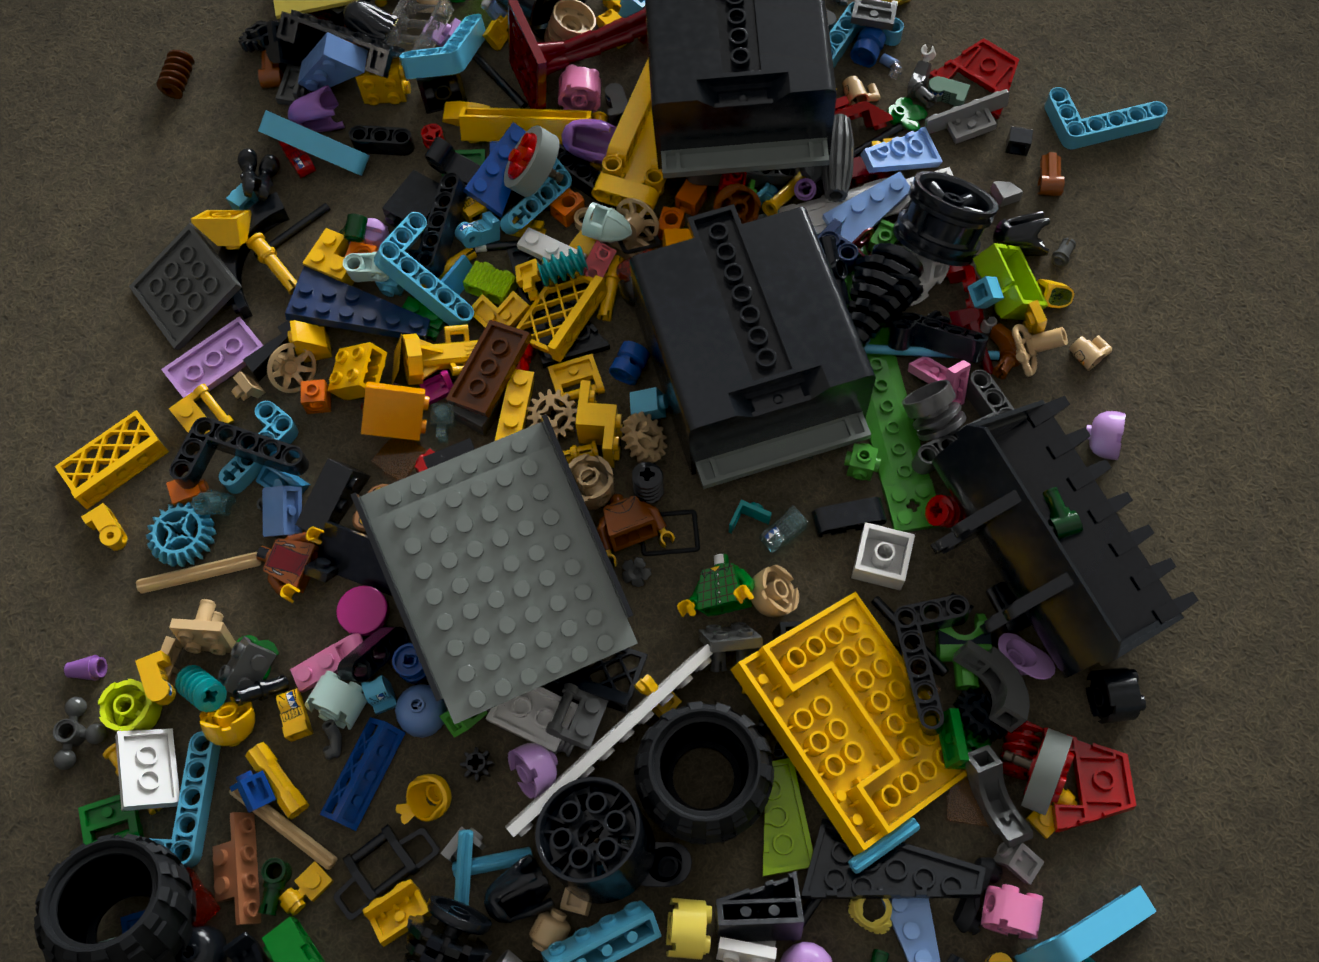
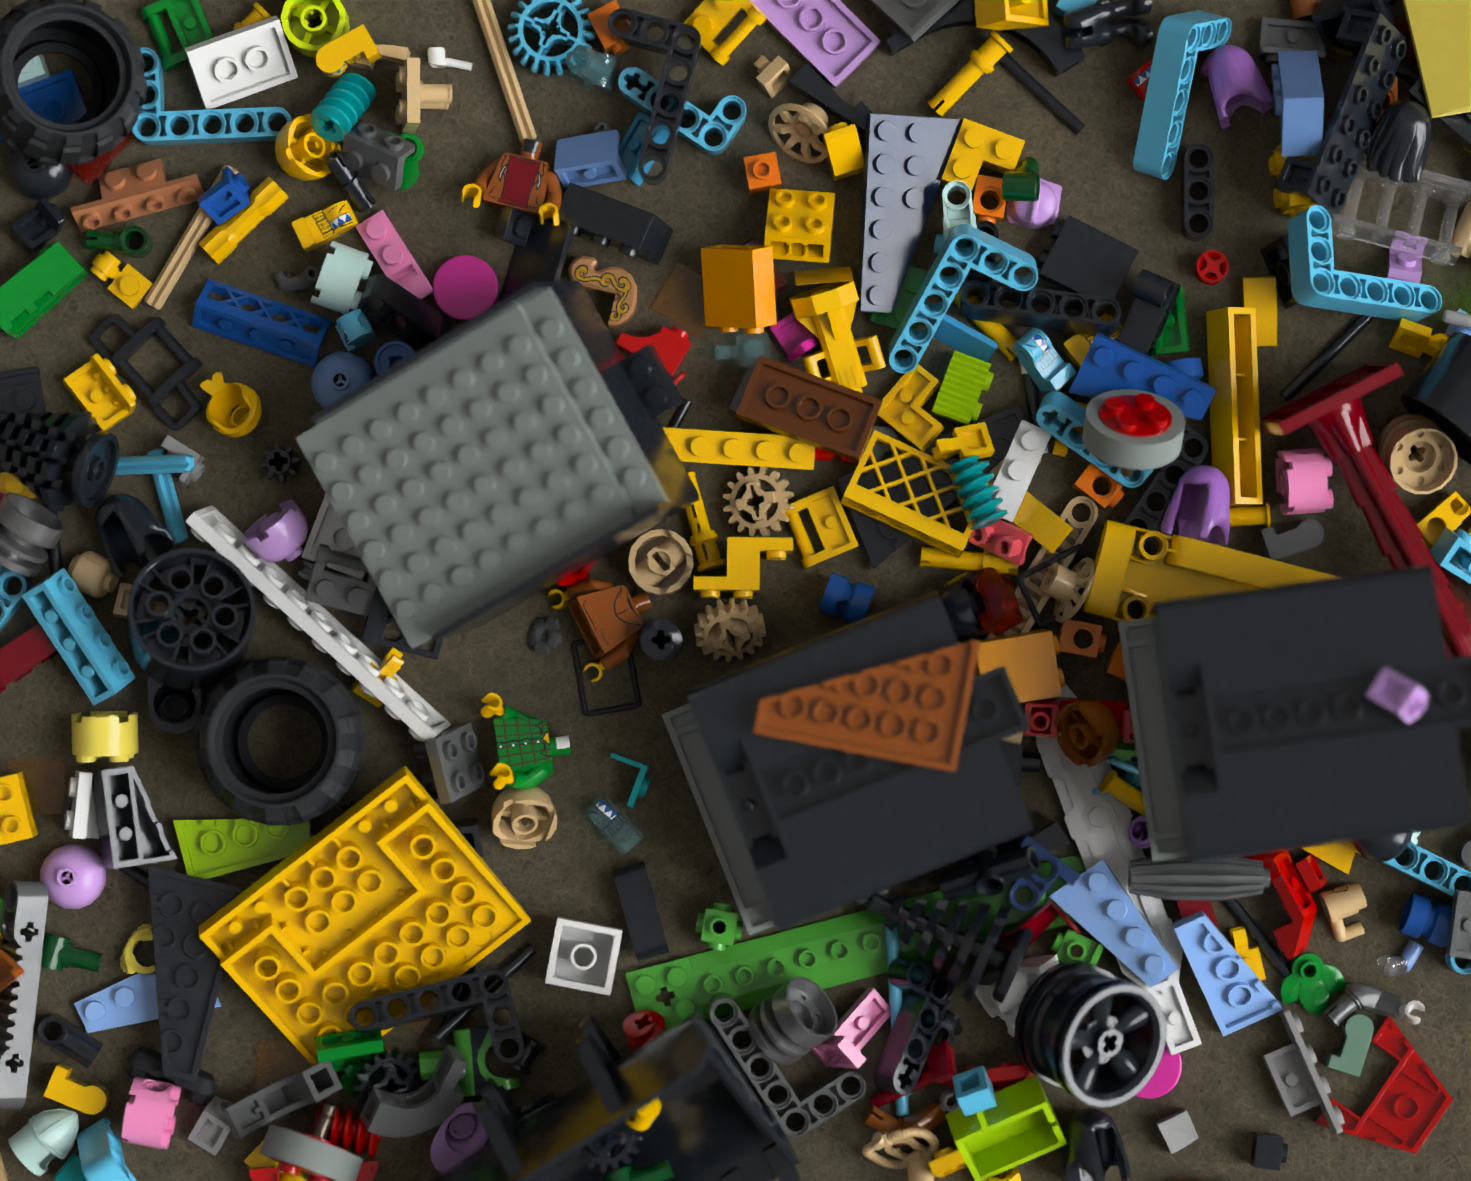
camera: 85 degrees right, 20 degrees up
light aqua helmet [581,202,632,243] -> none
medium azure brick [630,387,668,420] -> none
medium azure axle [848,817,920,874] -> none
none -> white hand [428,47,473,71]
none -> dark orange wing [754,640,980,773]

